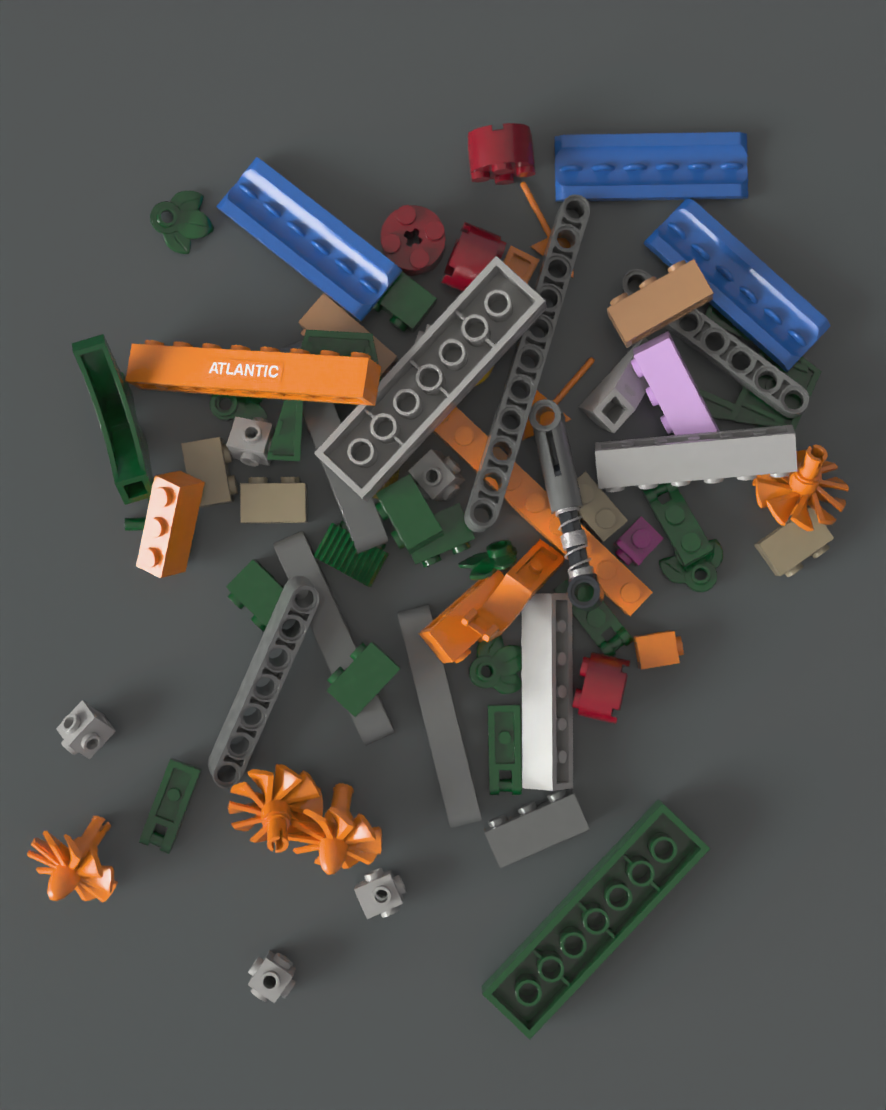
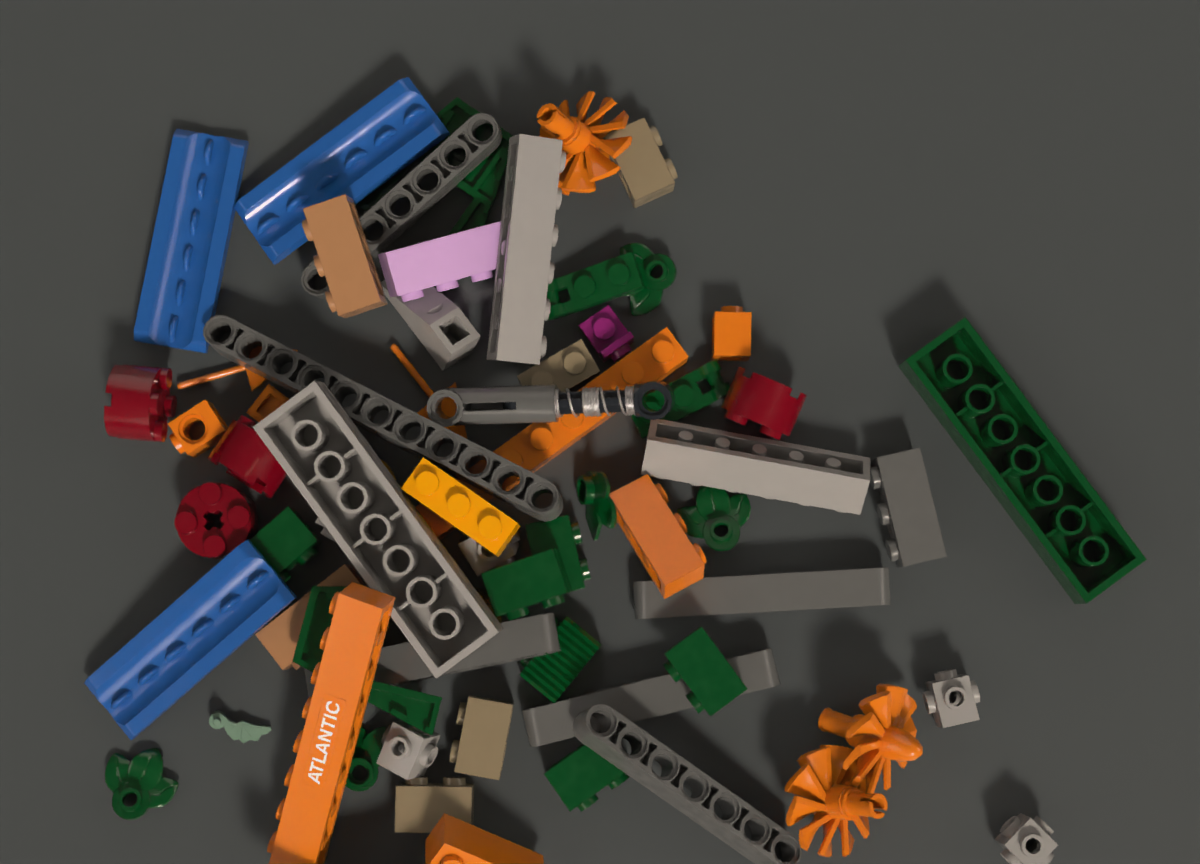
camera: 85 degrees left, 5 degrees down
orange piece [461,539,566,642] -> none
dark green plate [488,704,522,795] -> none
none -> orange brick [168,399,228,458]
none -> sand green piece [209,710,272,744]
none -> light orange brick [401,457,520,558]

